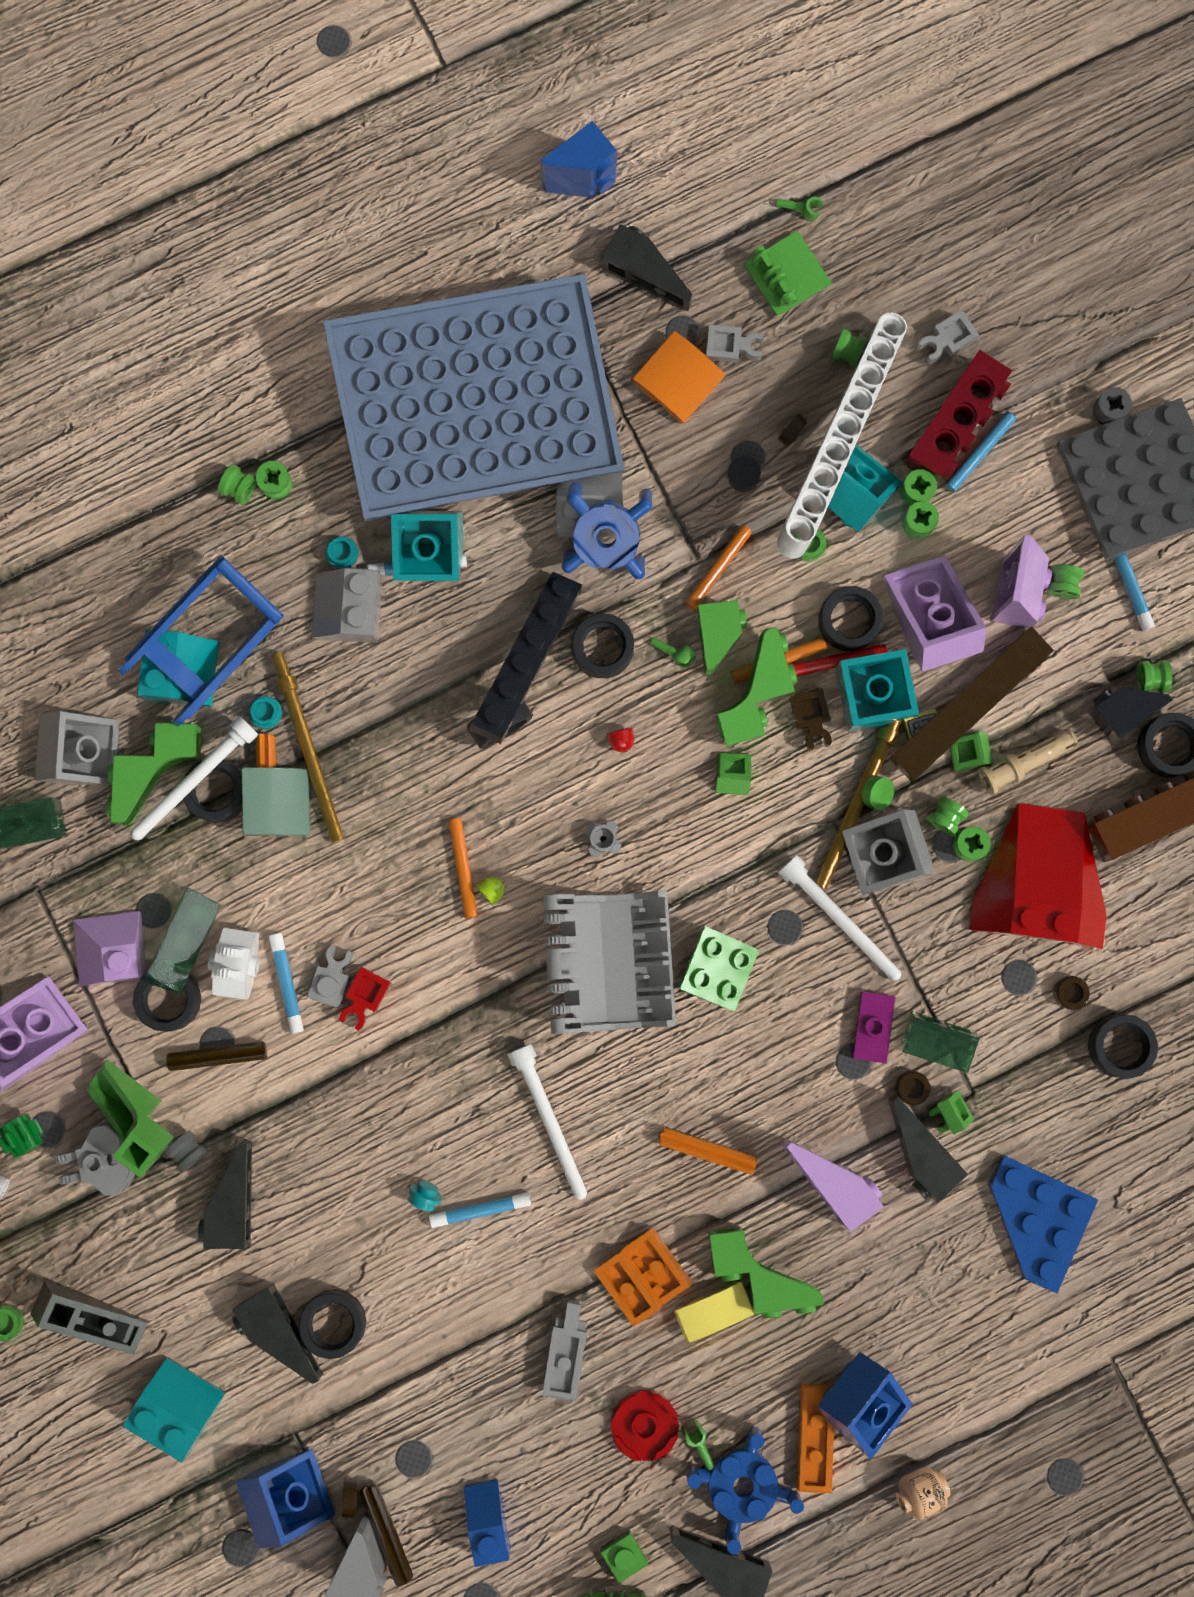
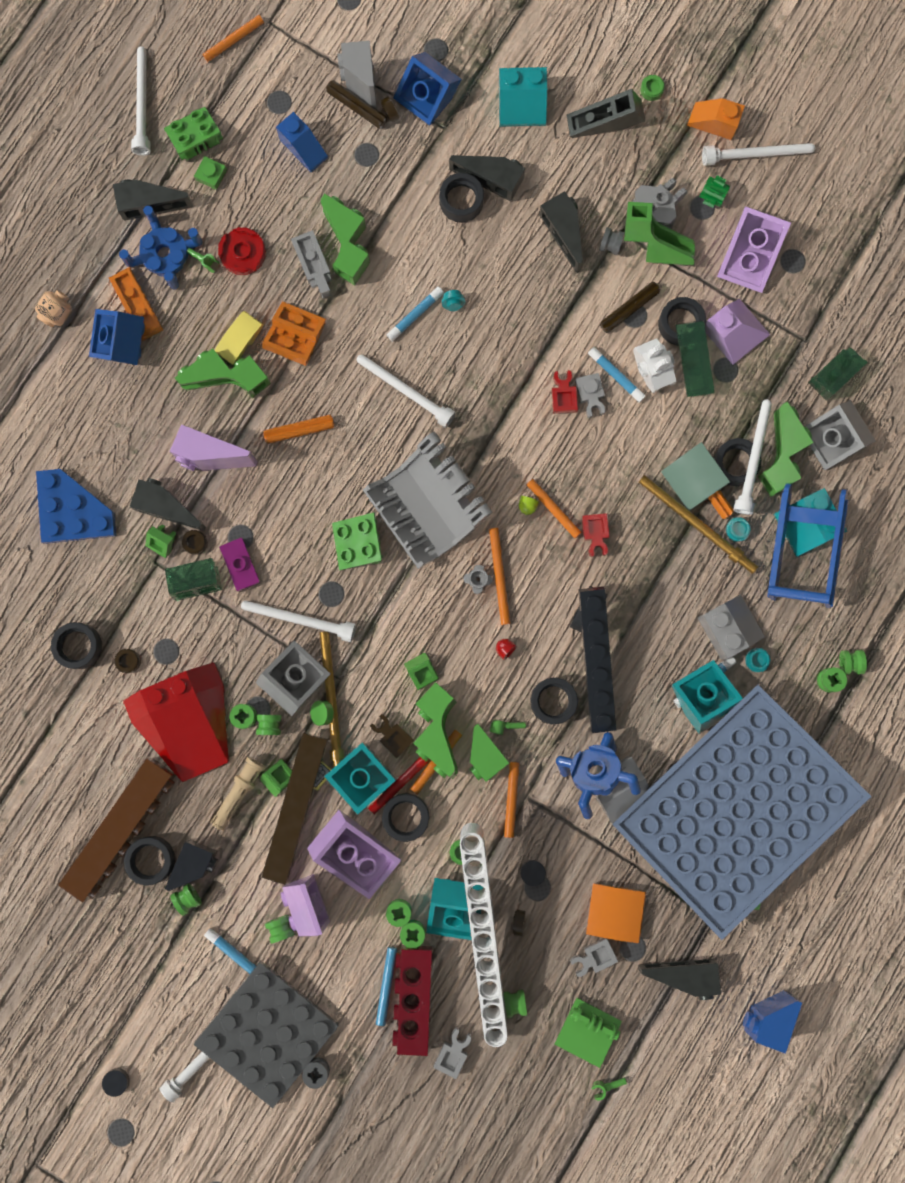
camera: 150 degrees right, 0 degrees up
none -> bright green arch [321,193,370,286]
none -> orange bar [489,528,511,625]
none -> red plate [582,513,609,557]

